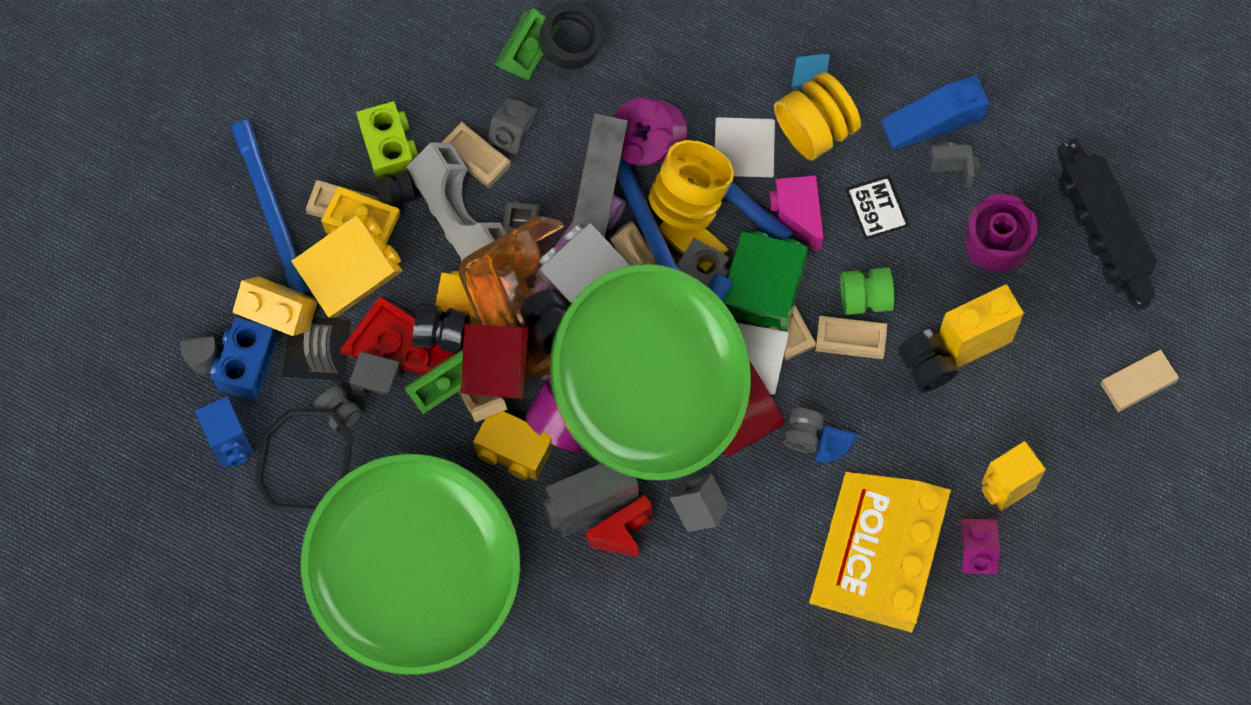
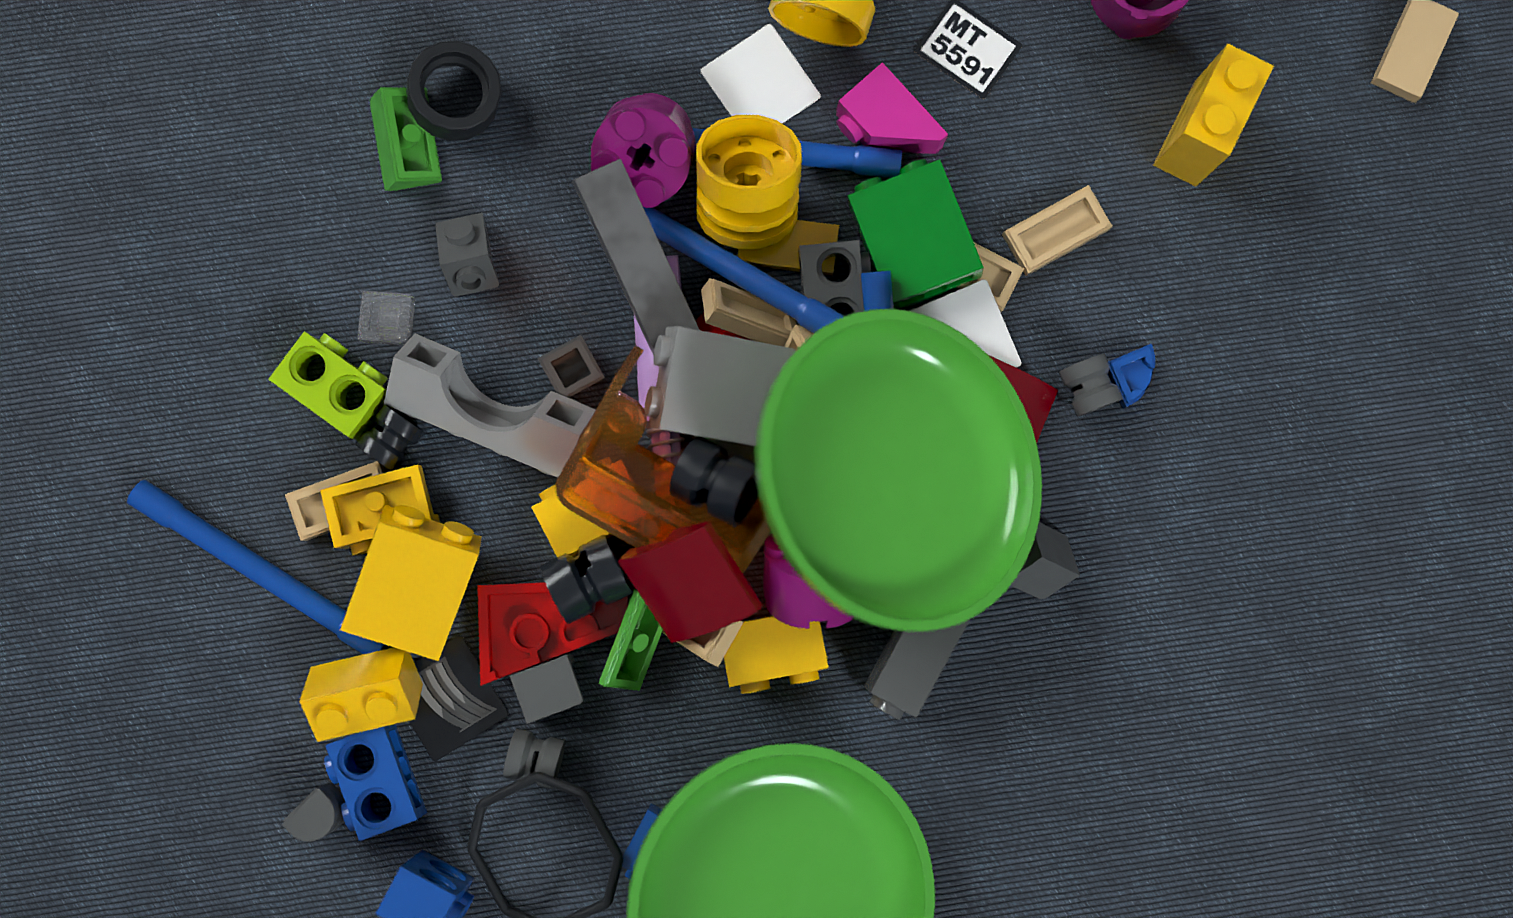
camera: 40 degrees left, 15 degrees up
tan tile [441,122,511,188] -> none
red slope [586,495,653,557] -> none
yellow slope [809,472,951,633] -> none
bright green wheel [840,267,894,315] -> none
black wheel [897,328,959,393] -> none
magenta bracket [960,519,1000,574] -> none
yellow brick [981,441,1046,511] -> none
none -> clear tile [357,290,415,346]

